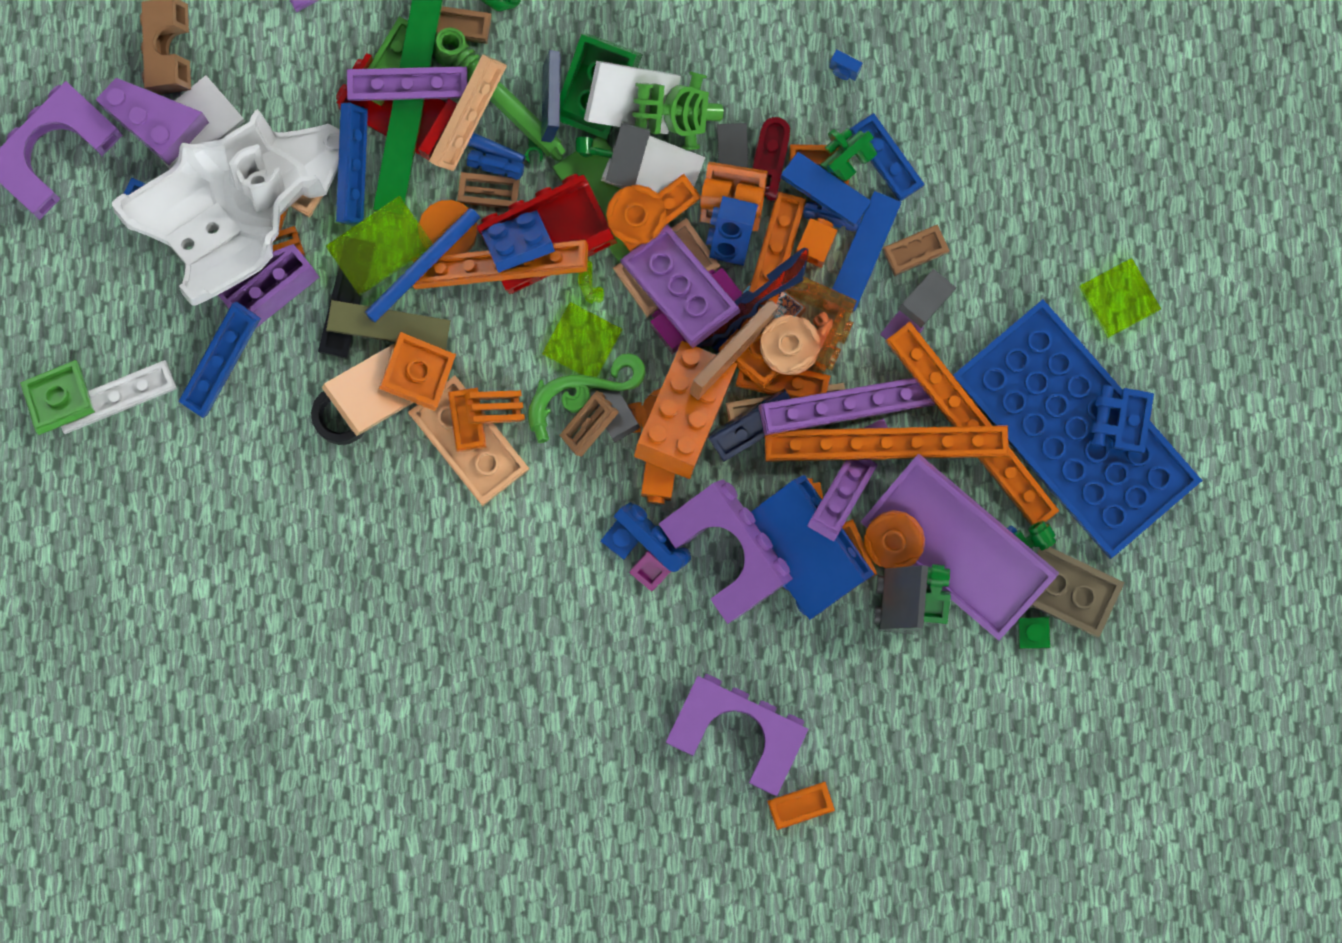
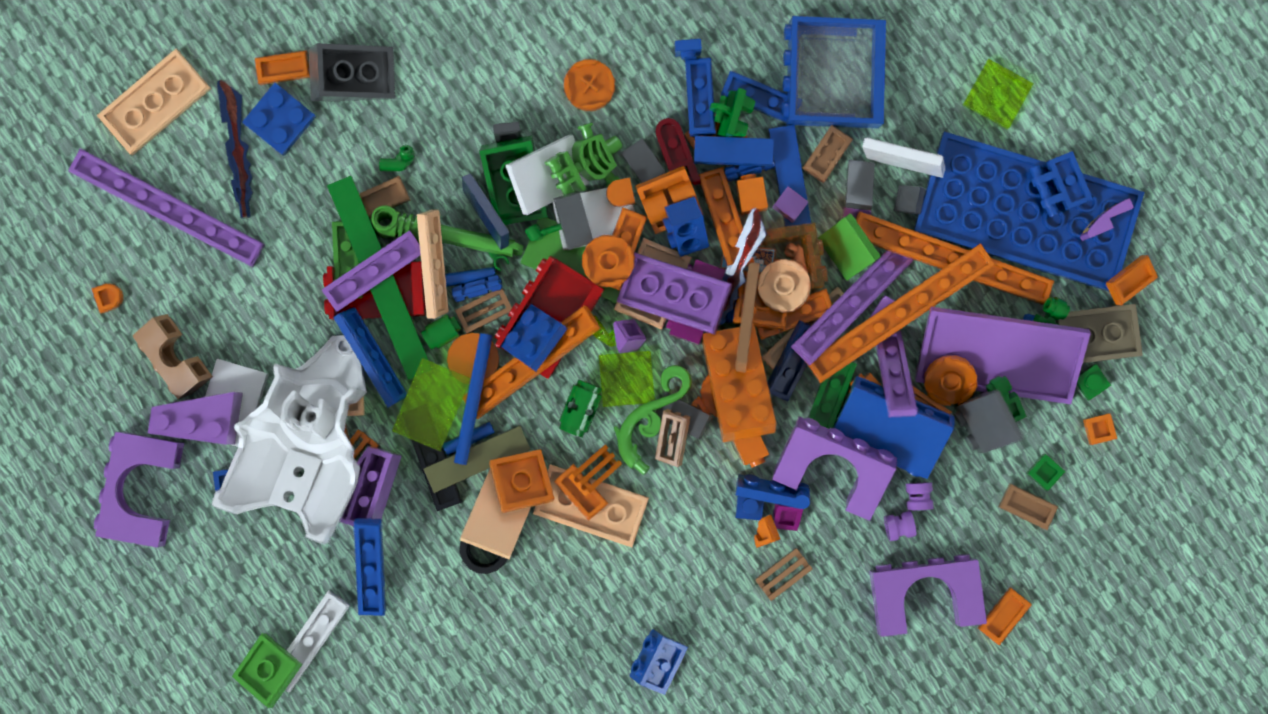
camera: 30 degrees left, 5 degrees up
none -> green brick [421,314,462,350]
none -> blue piece [442,421,495,455]
none -> dark grey tile [493,122,522,142]
none -> green piece [559,379,602,438]
none -> orange tile [564,59,615,111]
none -> orange tile [606,177,635,207]
none -> medium lavender slope [613,319,646,353]
none -> blue bracket [630,629,688,695]
none -> blue tile [685,58,716,137]
none -> orange tile [754,515,780,548]
none -> medium nougat tile [755,548,812,601]
none -> medium lavender slope [772,187,808,223]
none -> clear piece [782,16,886,128]
none -> green plate [807,362,857,429]
none -> bright green tile [817,213,881,281]
none -> white tile [862,138,946,178]
none -> medium lavender wheel [884,511,916,542]
none -> dark grey tile [894,185,926,214]
none -> medium lavender wheel [906,482,934,510]
none -> medium nougat tile [998,484,1058,530]
none -> green plate [1026,454,1065,491]
none -> medium lavender slope [1080,198,1134,241]
none -> orange tile [1083,413,1117,445]
none -> orange tile [1106,255,1158,305]

